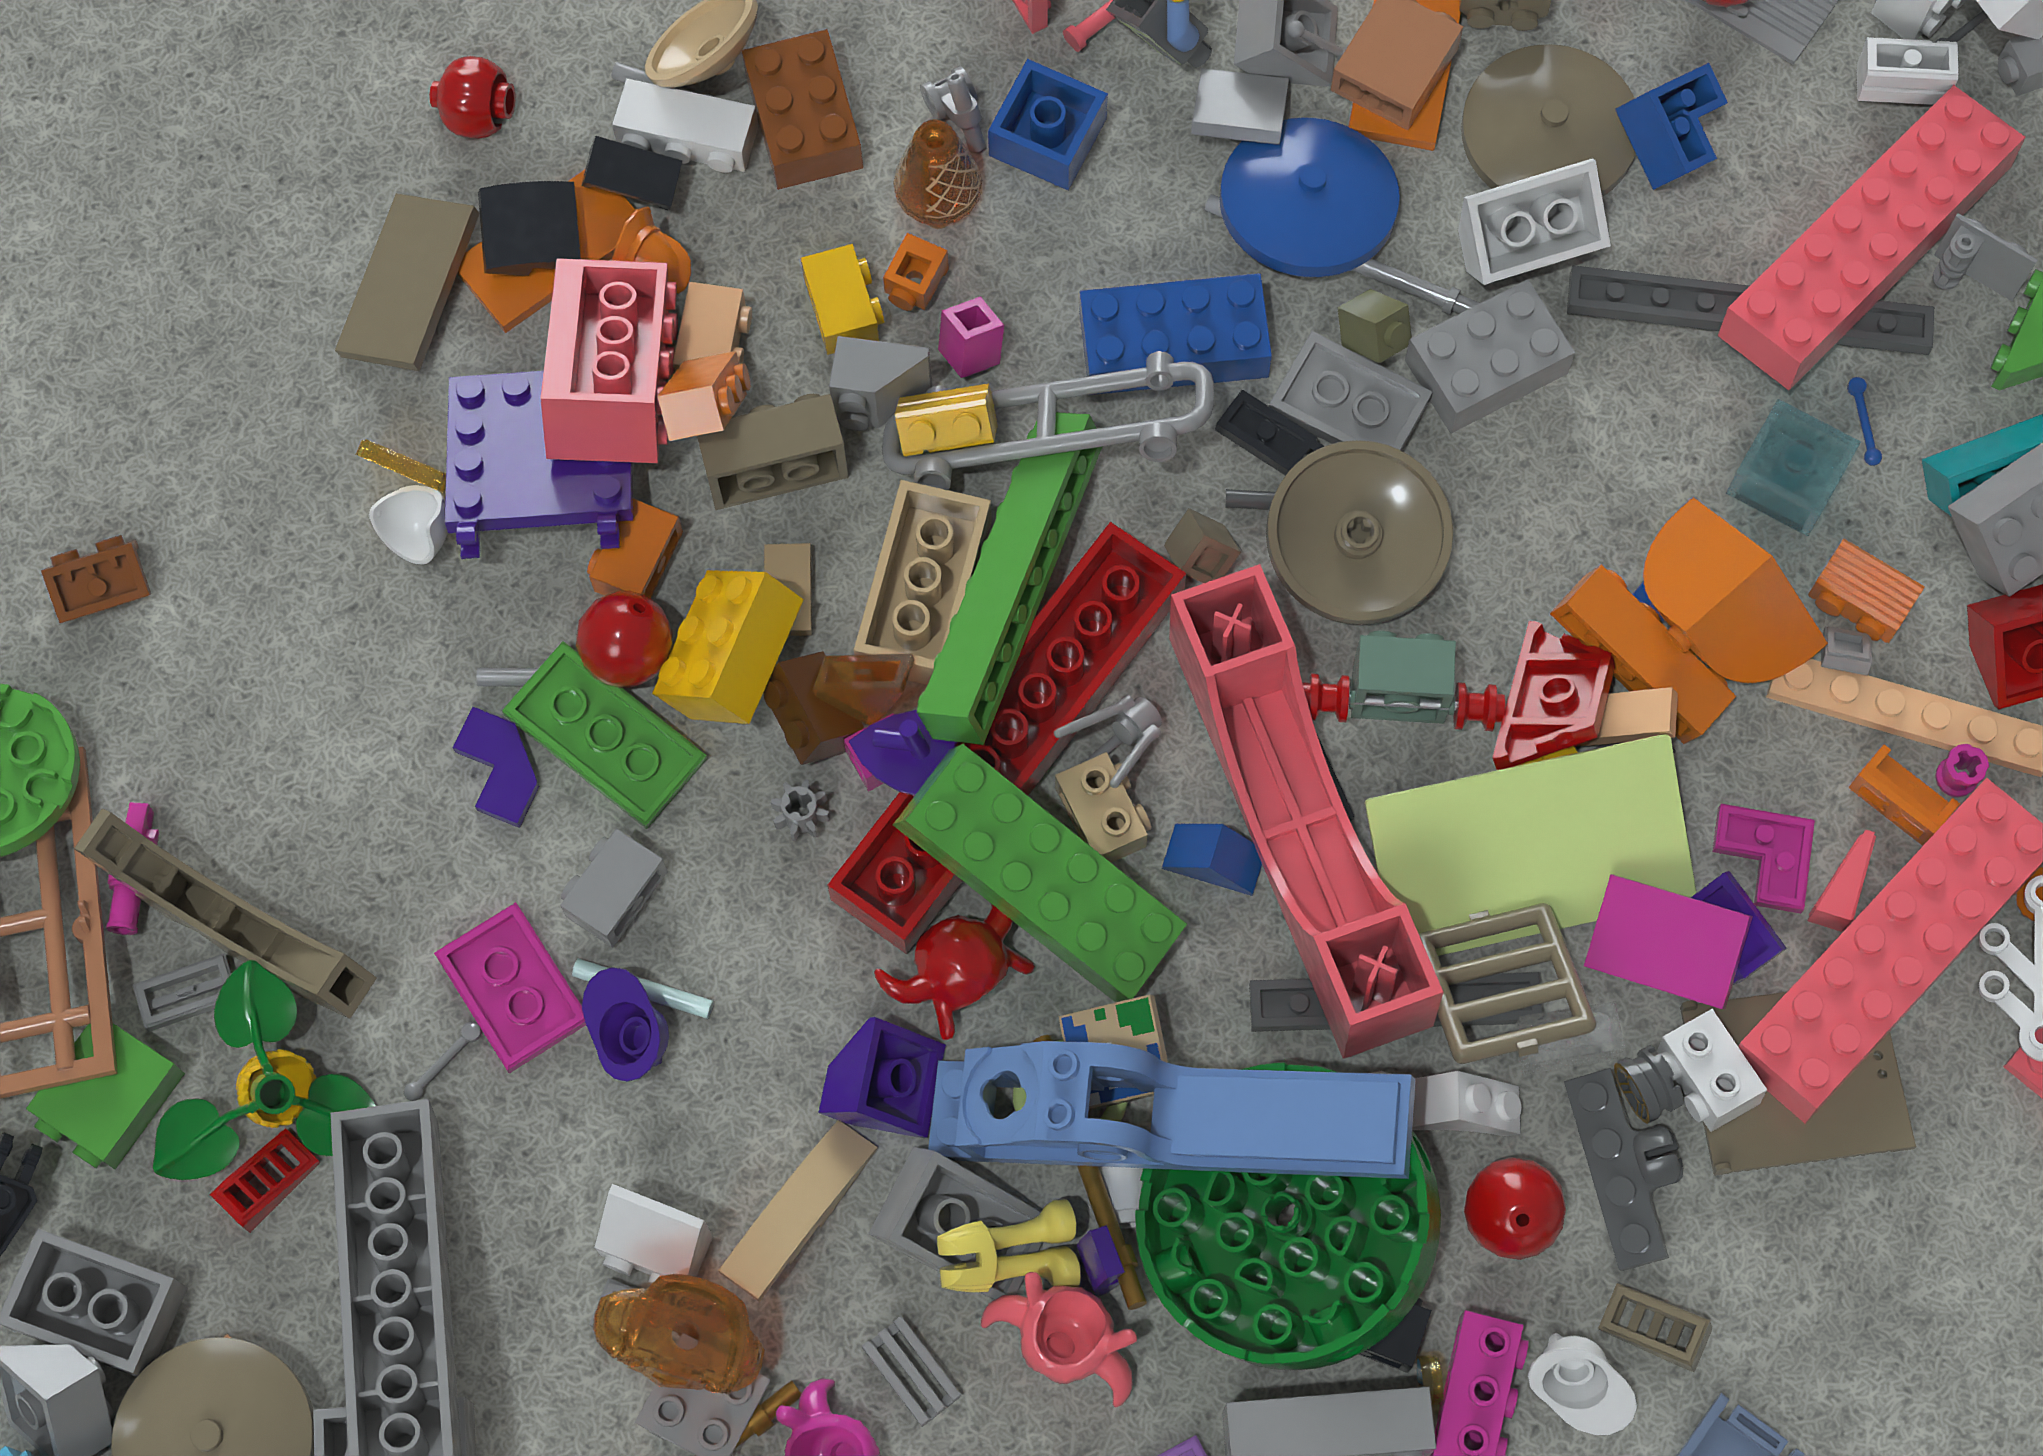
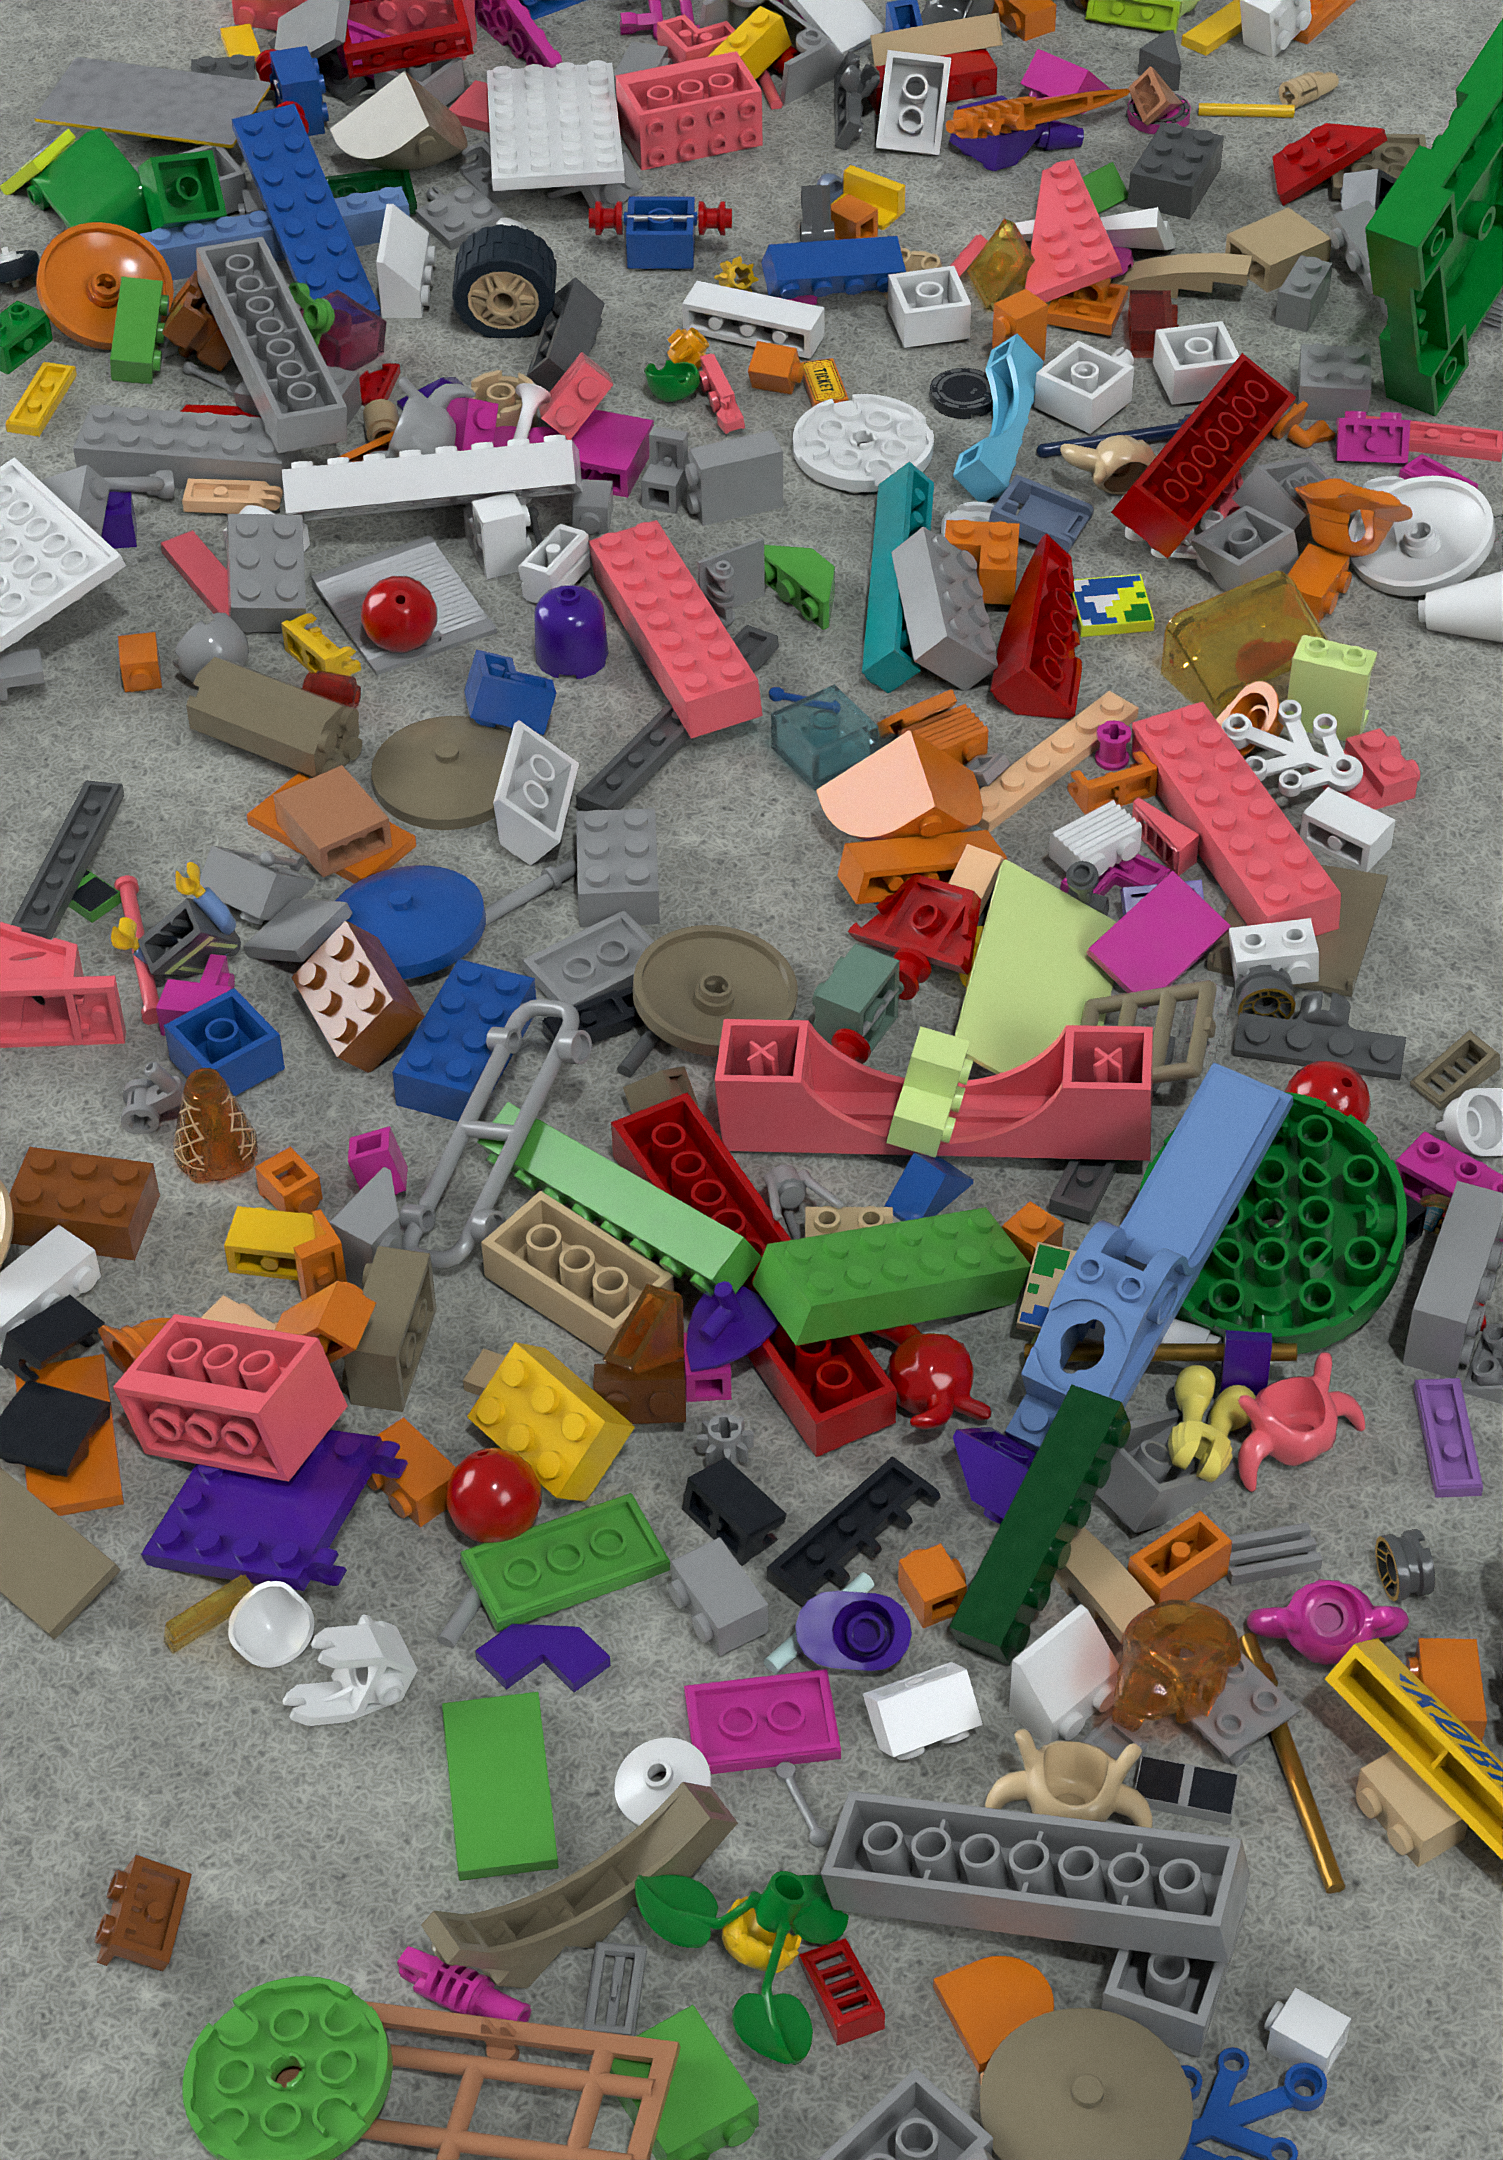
camera: 65 degrees left, 25 degrees down
yellow brick [895,383,998,457] -> none
olive brick [1337,289,1412,363] -> none
none -> dark pink brick [156,954,235,1036]
none -> white piece [283,1615,418,1726]
none -> brick [291,920,425,1073]
none -> orange panel [293,1209,347,1301]
none -> bright green tile [442,1692,559,1881]
none -> dark purple cylinder [534,585,609,679]
none -> white dish [614,1737,712,1826]
none -> black hinge [682,1458,787,1566]
none -> black hinge [766,1456,941,1606]
none -> white brick [863,1662,983,1760]
none -> orange tile [875,689,957,739]
none -> yellowish green brick [886,1026,974,1158]
none -> orange brick [898,1543,967,1629]
none -> orange tile [933,1956,1054,2073]
none -> dark green brick [949,1384,1131,1666]
none -> tan piece [985,1729,1152,1828]
none -> orange brick [1002,1201,1064,1277]
none -> white brick [1049,800,1142,876]
none -> dark grey hinge [1066,861,1109,916]
none -> orange brick [1128,1510,1232,1618]
none -> black tile [1135,1755,1239,1825]
none -> white brick [1300,787,1396,872]

